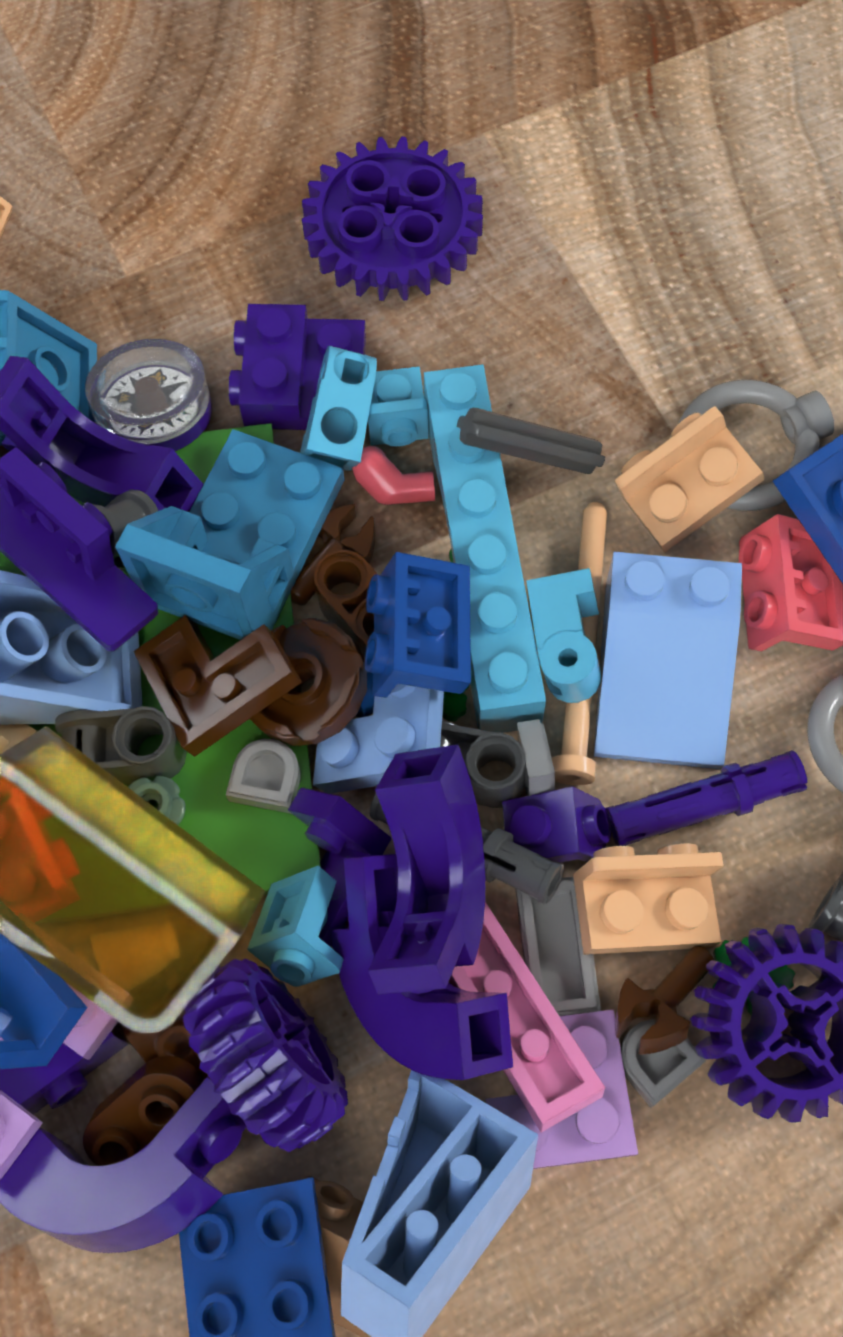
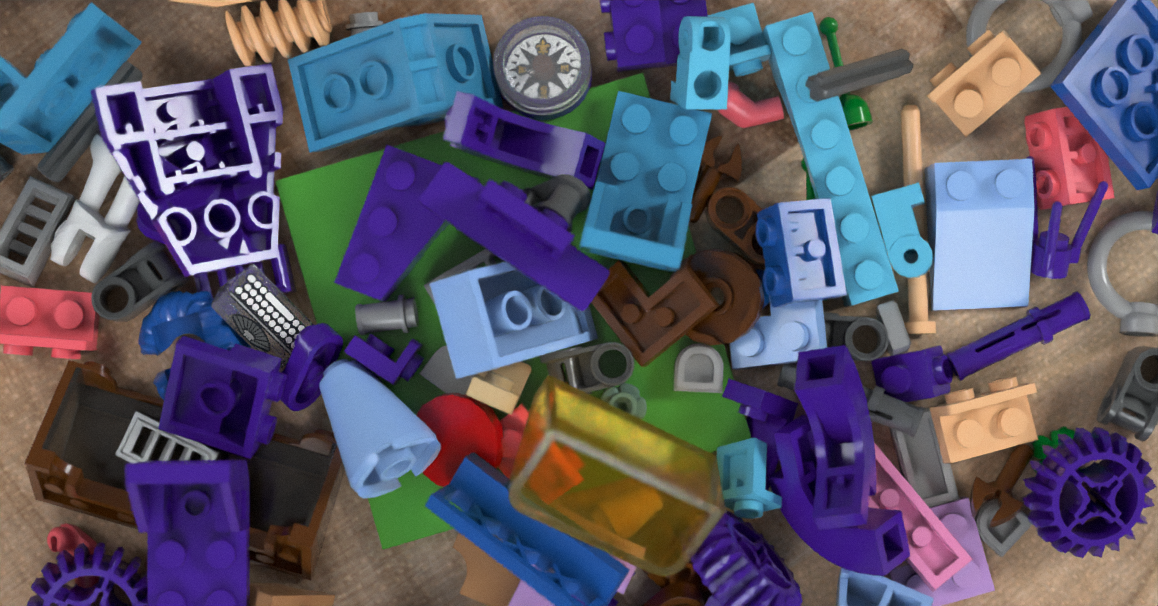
camera: 10 degrees left, 20 degrees up
none -> green hinge [819,17,873,131]
none -> dark purple plant [1026,156,1108,279]

